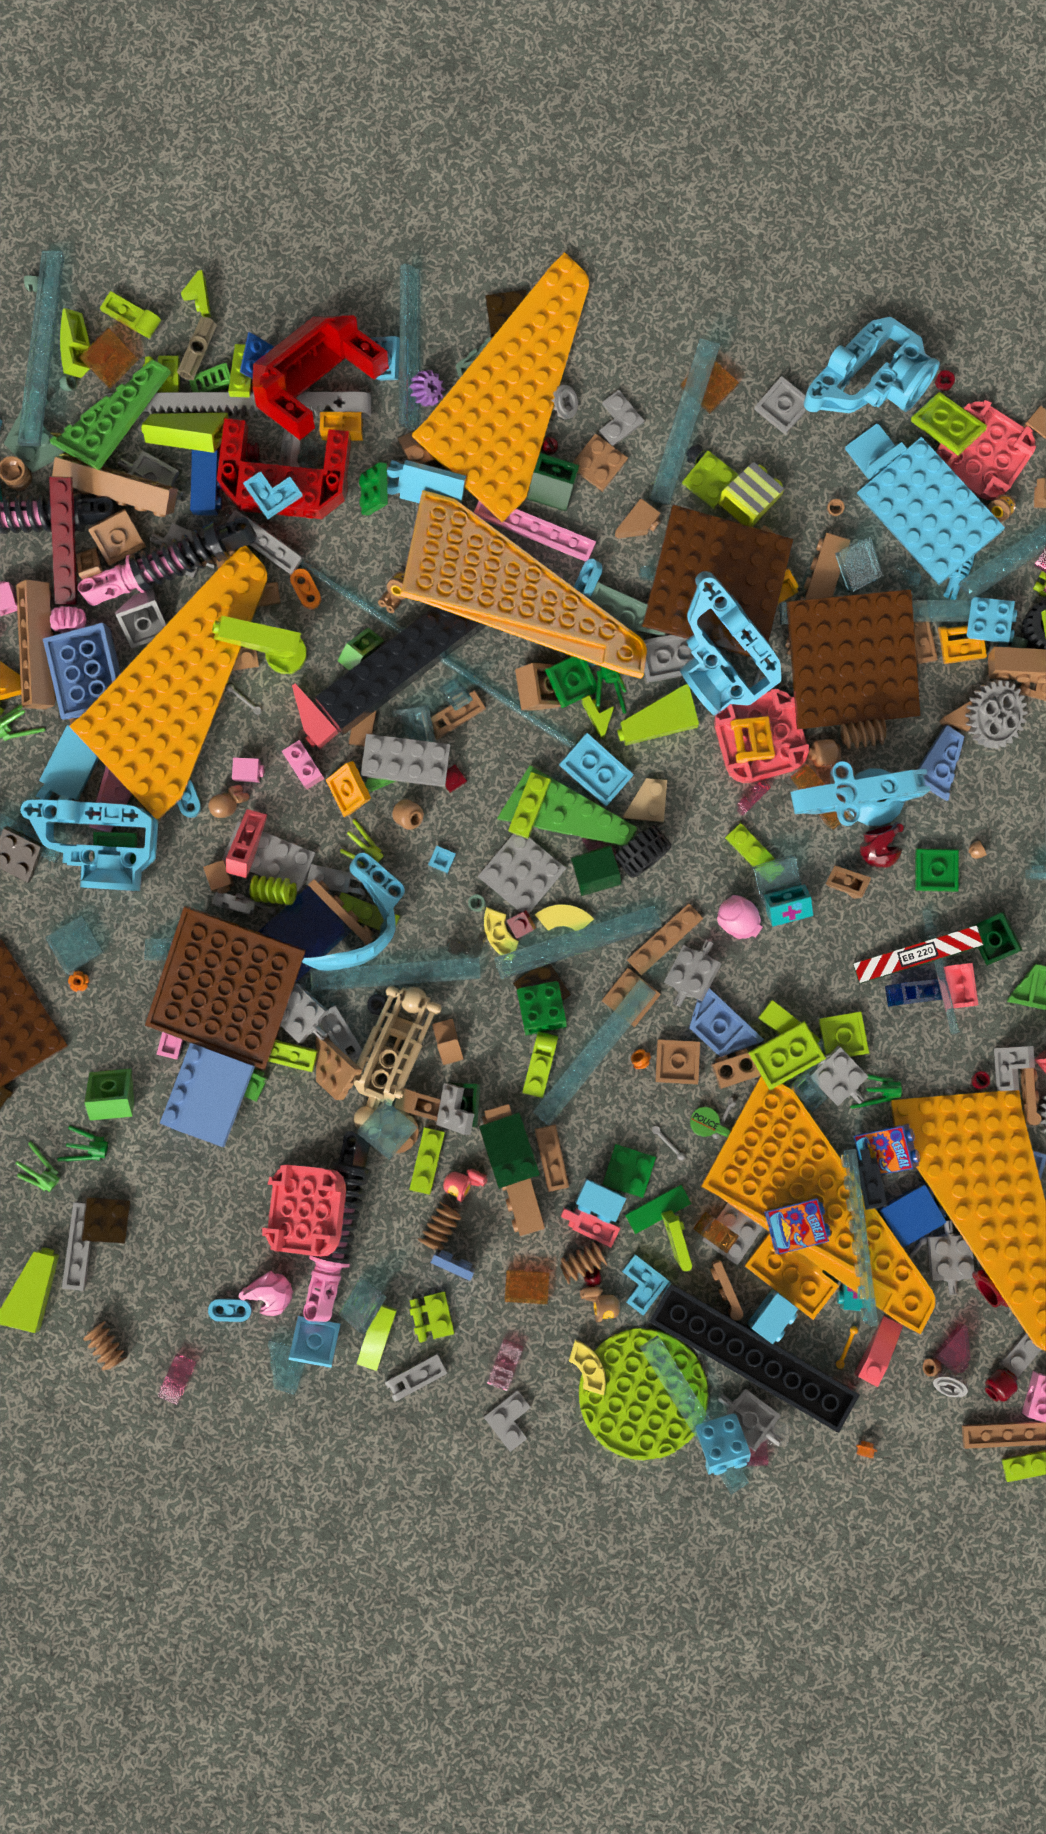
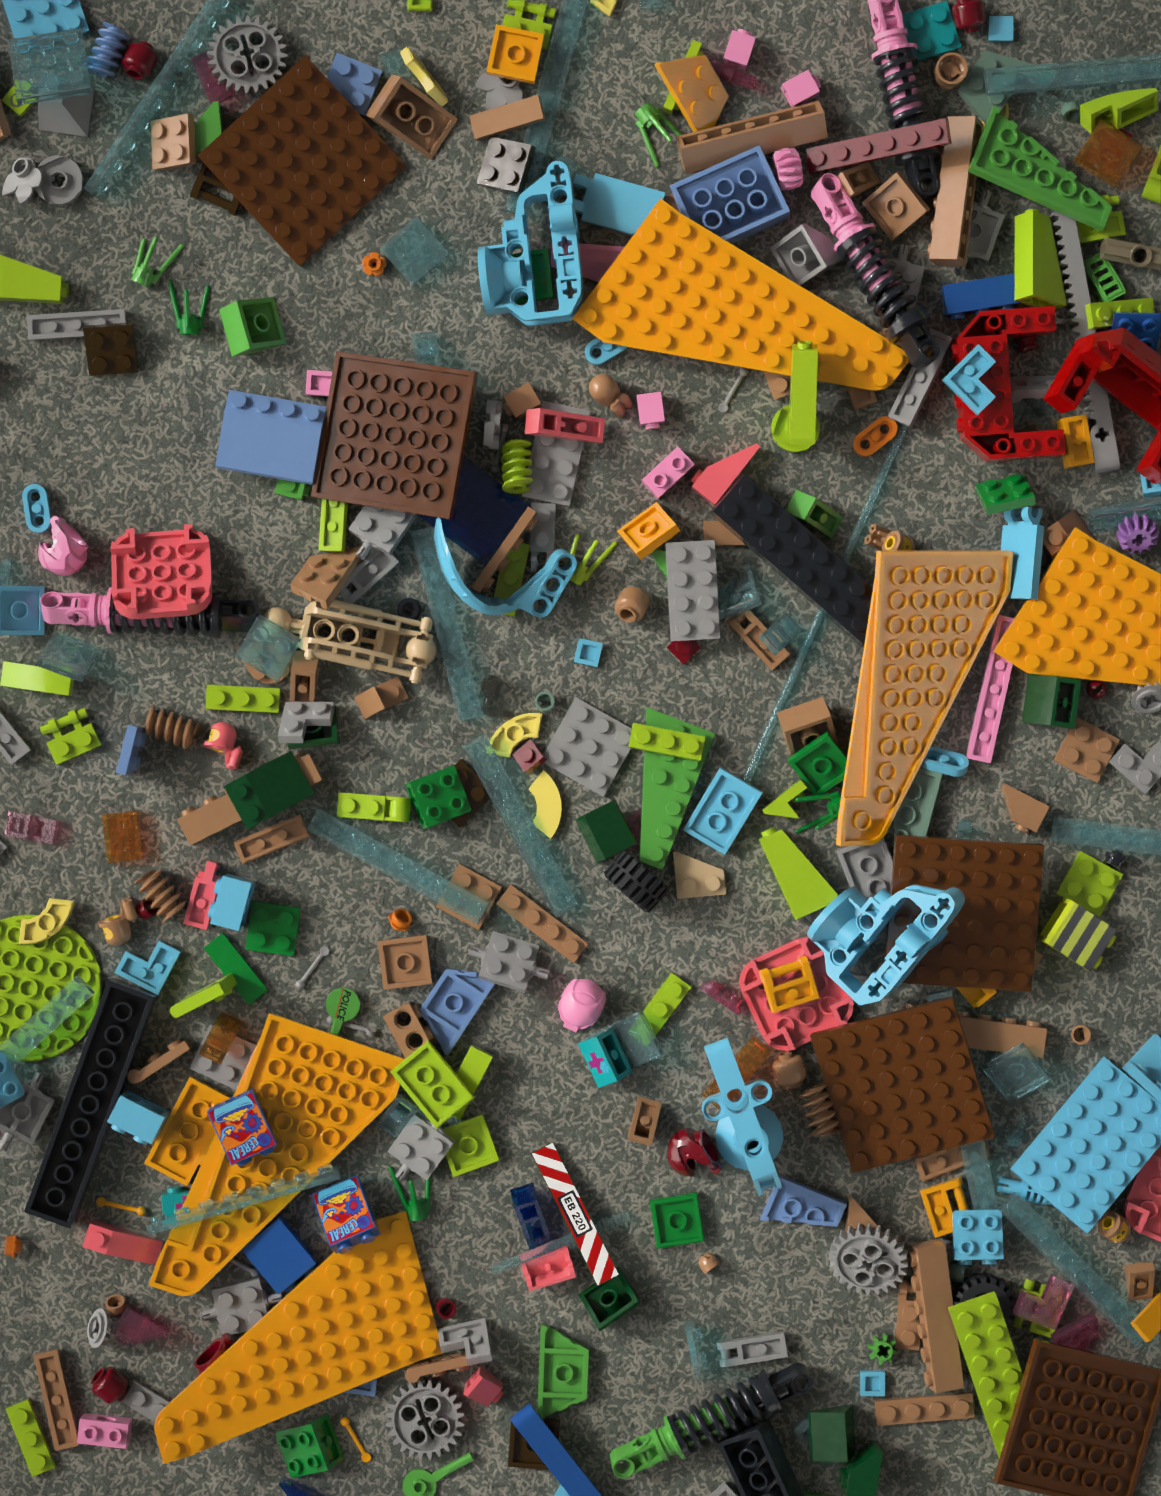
camera: 75 degrees right, 5 degrees up
black hinge [857,1147,887,1210] -> none

